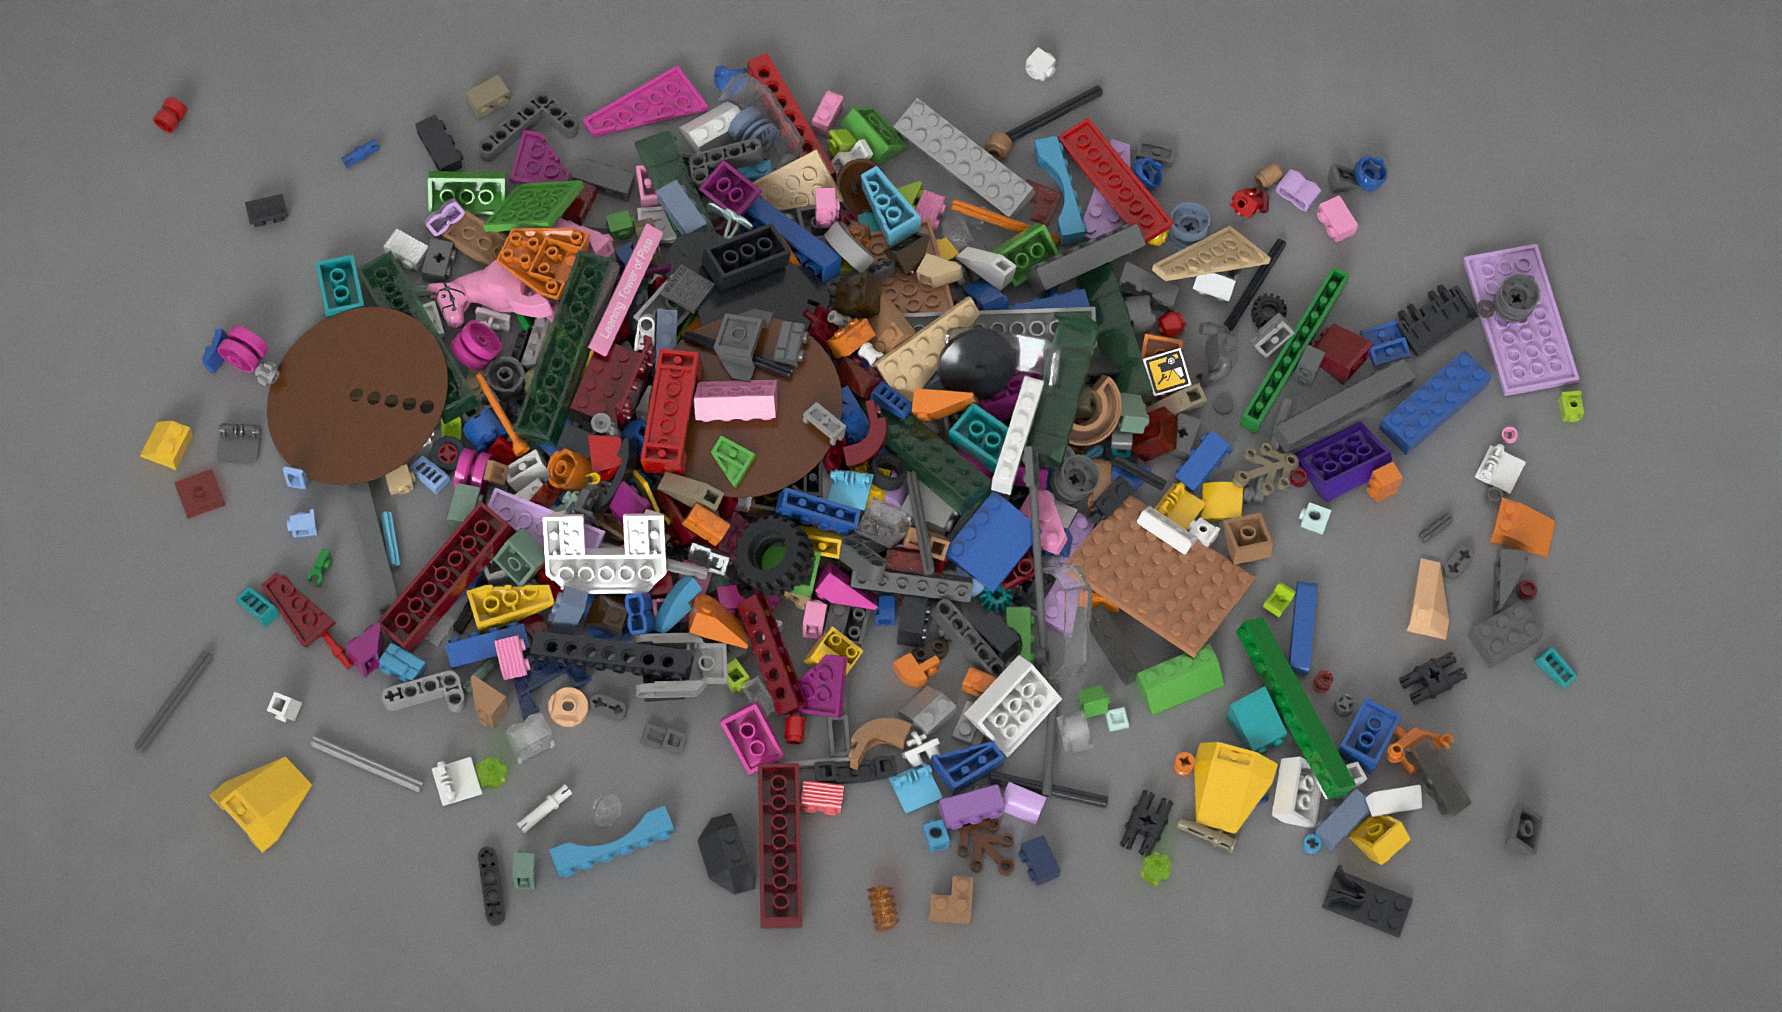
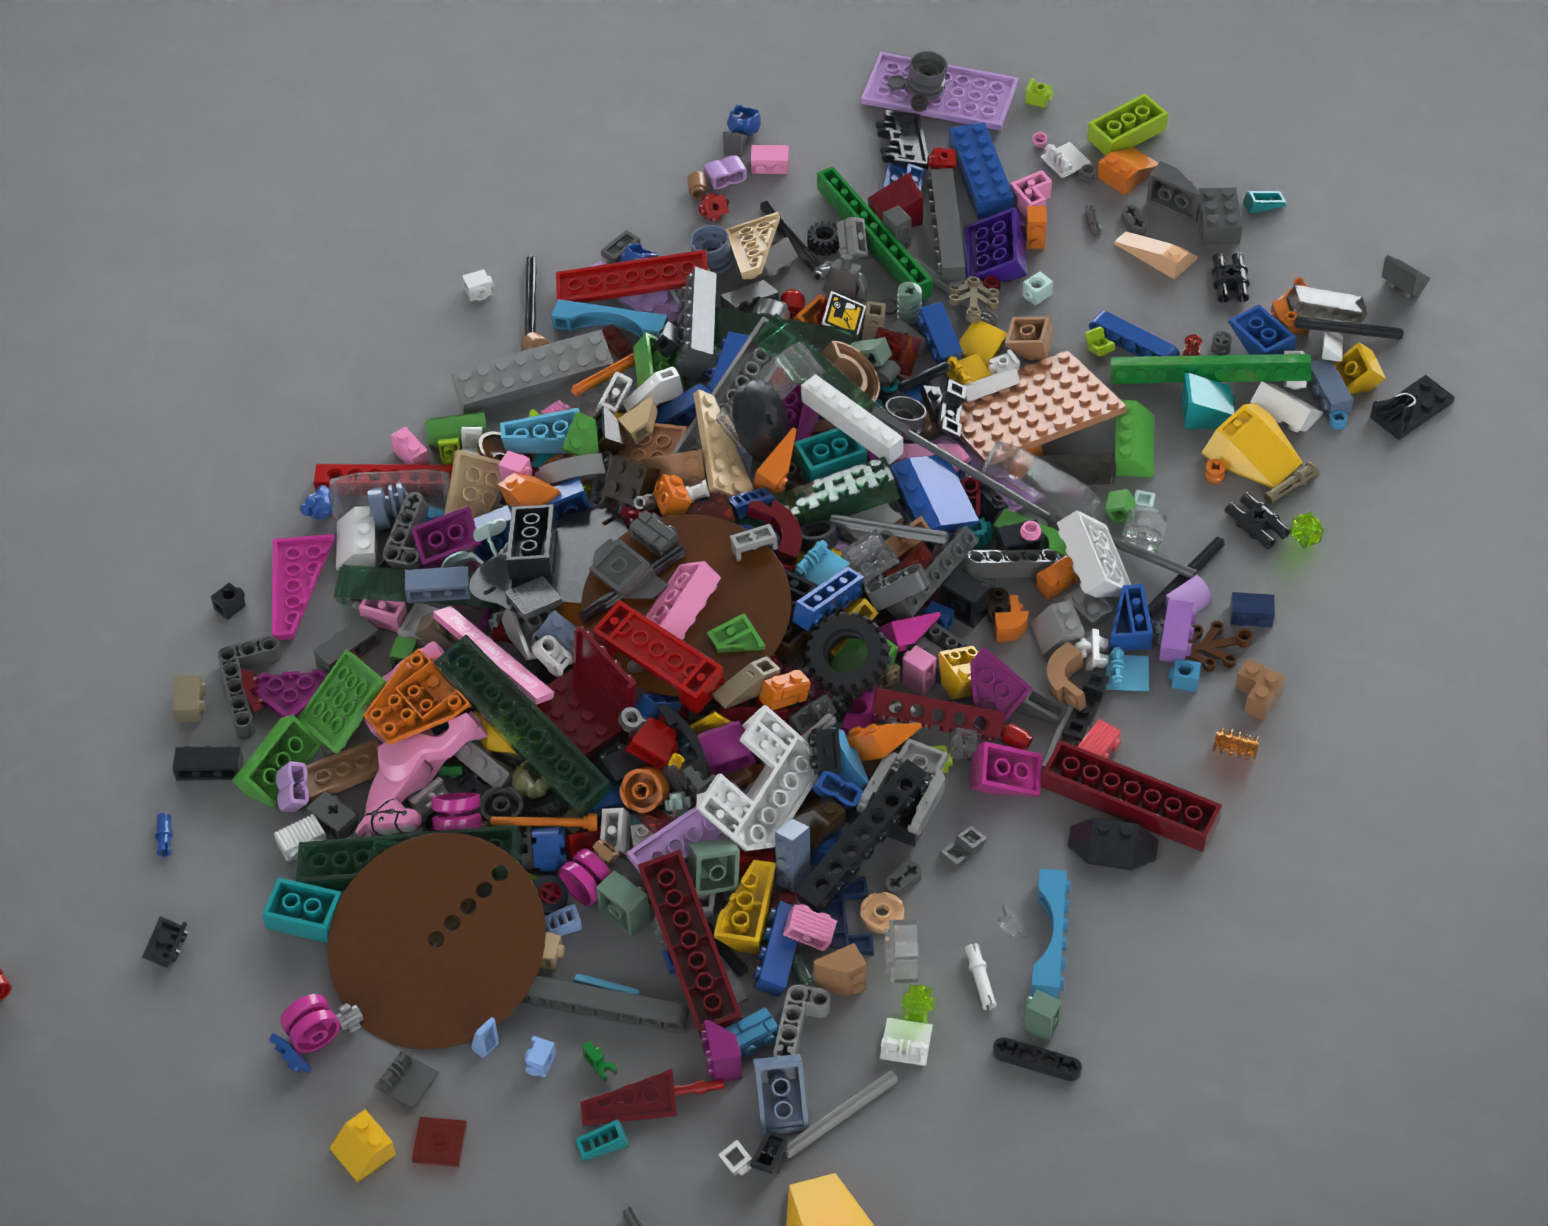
camera: 55 degrees left, 15 degrees down
none -> black brick [210,582,246,620]
none -> dark red slope [241,668,265,715]
none -> orange slope [498,473,561,507]
none -> bright green wing [561,412,599,456]
none -> white brick [596,372,633,416]
none -> black brick [652,321,681,357]
none -> black slope [750,1130,789,1174]
none -> sand blue slope [753,1054,809,1136]
none -> black bracket [808,728,842,775]
none -> dark grey piece [888,75,906,90]
none -> sand green piece [897,282,922,325]
none -> red brick [927,147,957,172]
none -> black slope [938,379,967,439]
none -> bright pink brick [1010,170,1052,218]
none -> bright pink plate [1020,521,1041,541]
none -> lime brick [1087,93,1169,155]
none -> black axle [1294,316,1404,340]

